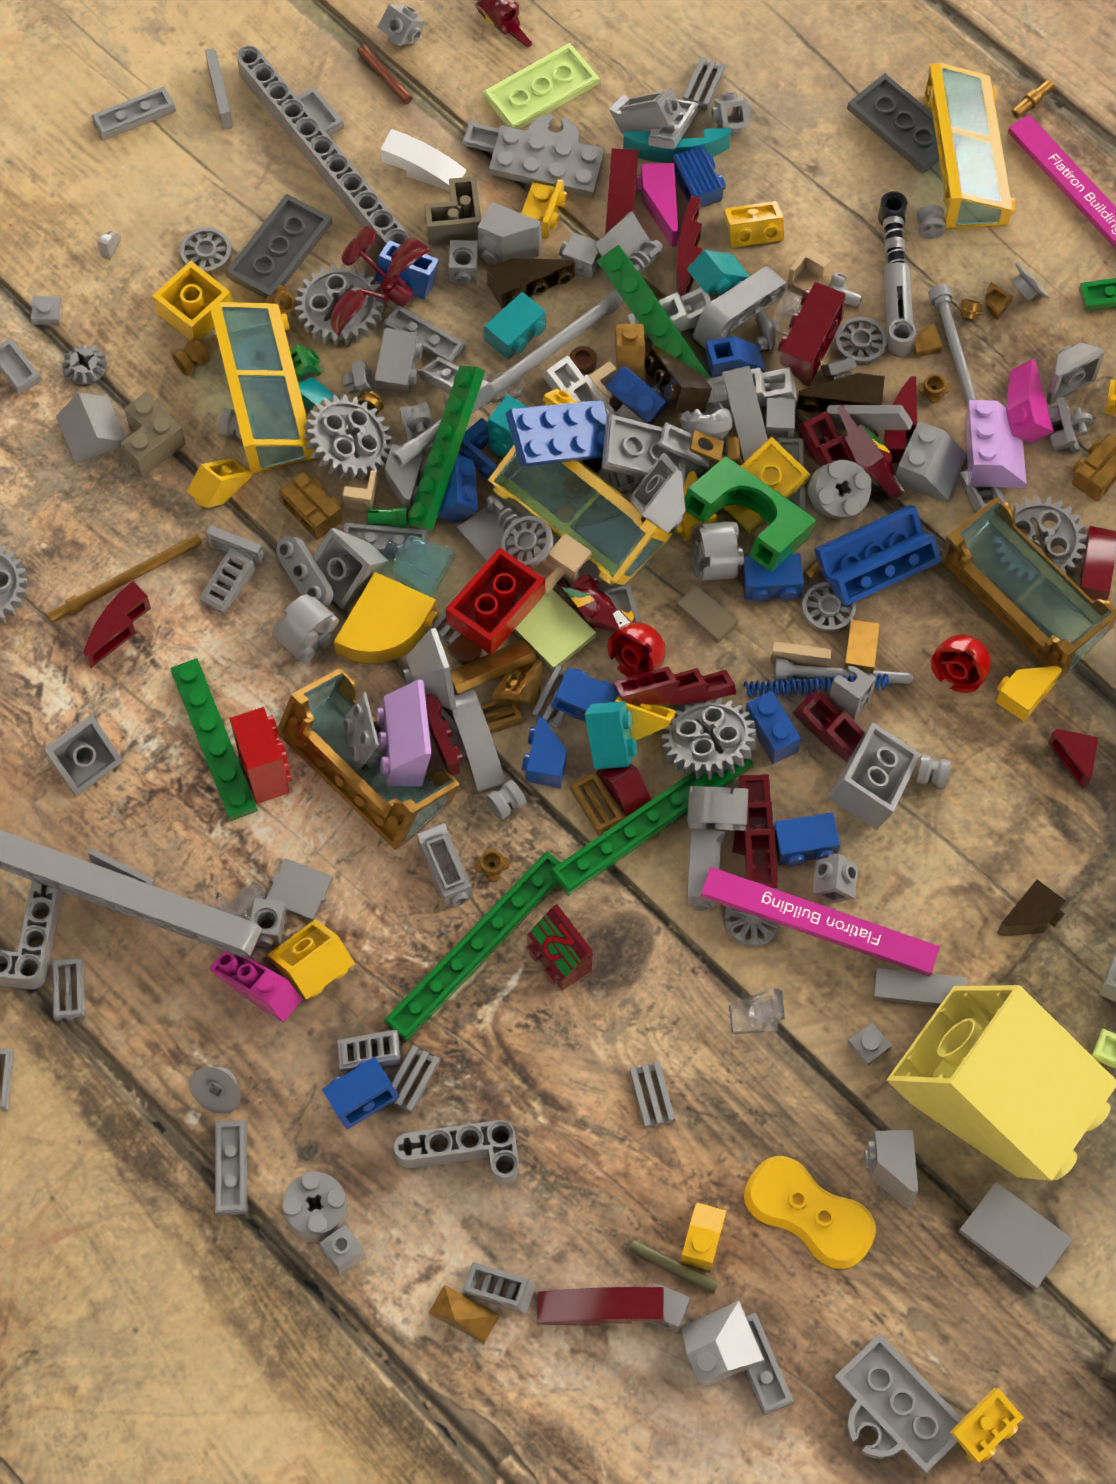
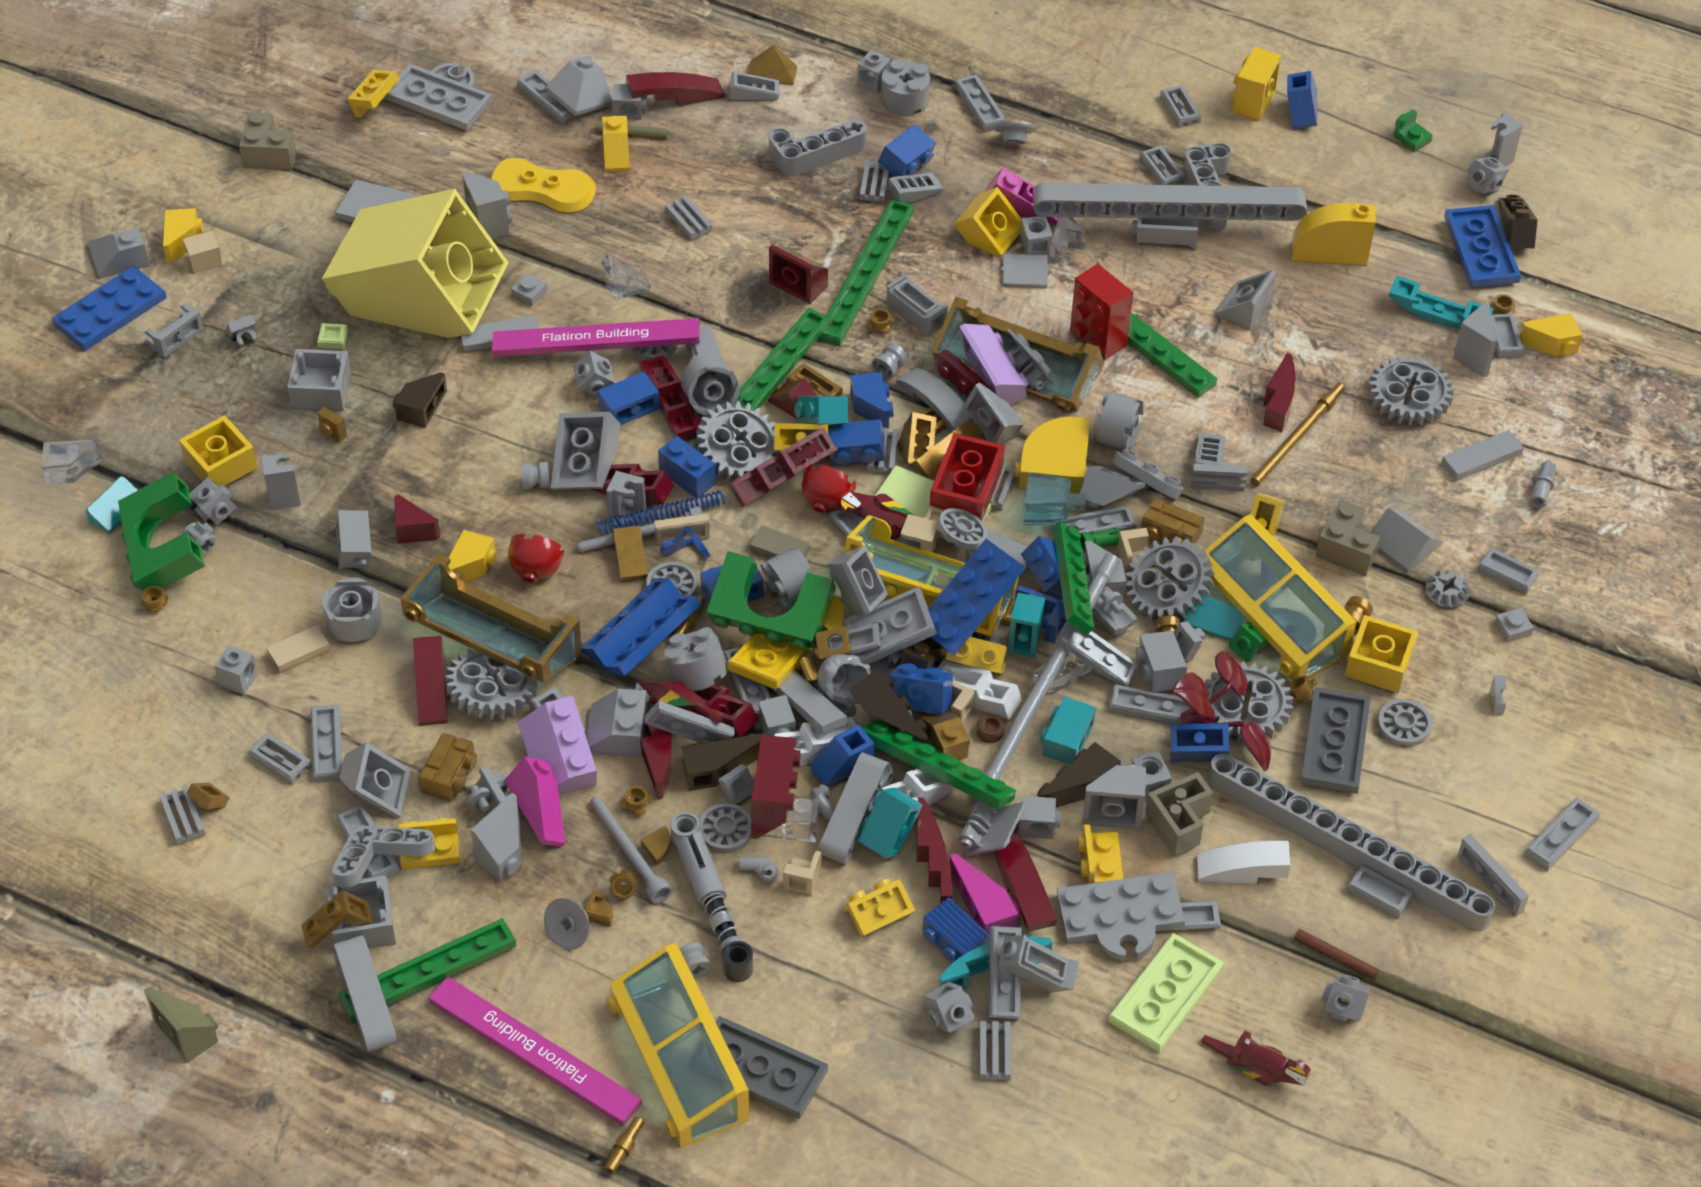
camera: 160 degrees right, 15 degrees down
none -> blue piece [660,526,710,559]

